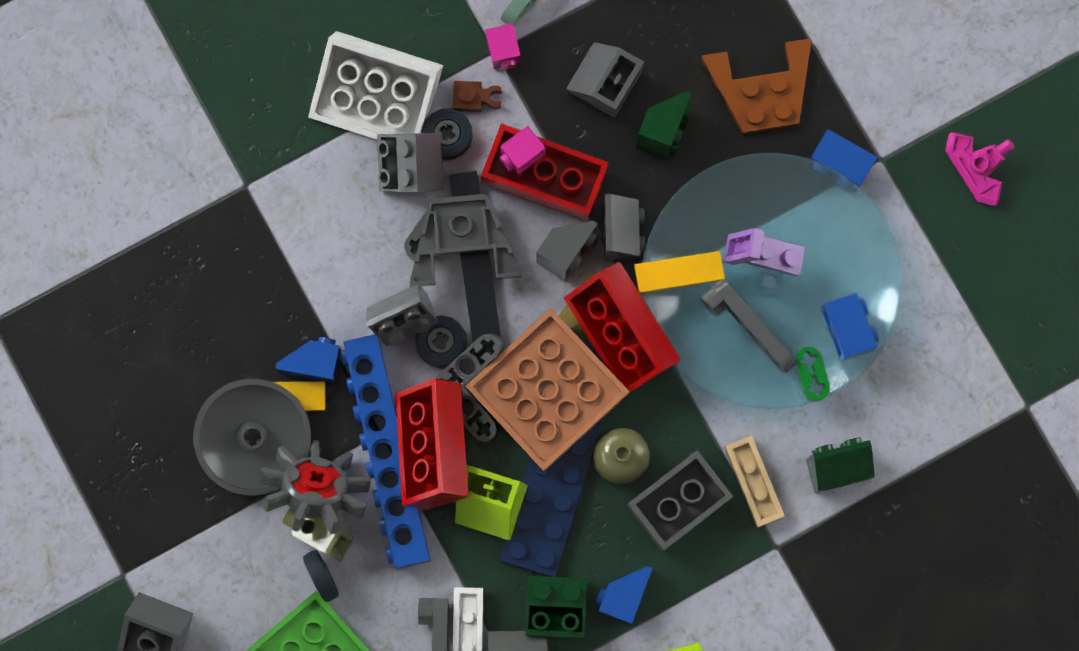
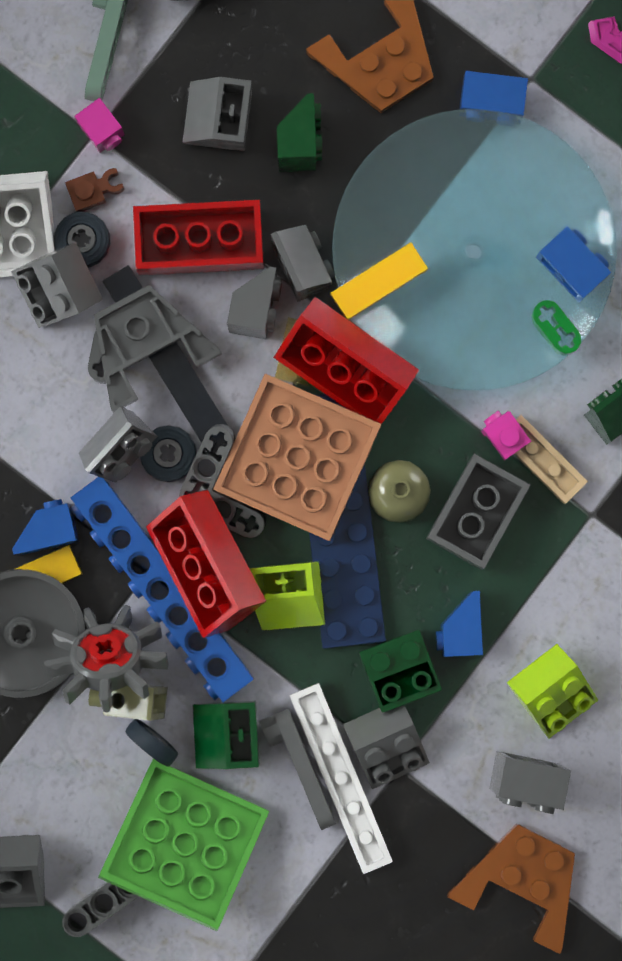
camera: 25 degrees left, 5 degrees up
dark pink brick [499,126,546,175] -> none
dark grey beam [700,279,796,374] -> none
medium lavender bracket [723,228,805,277] -> none
none -> dark green slope [192,701,260,769]
none -> dark pink bracket [481,410,531,461]

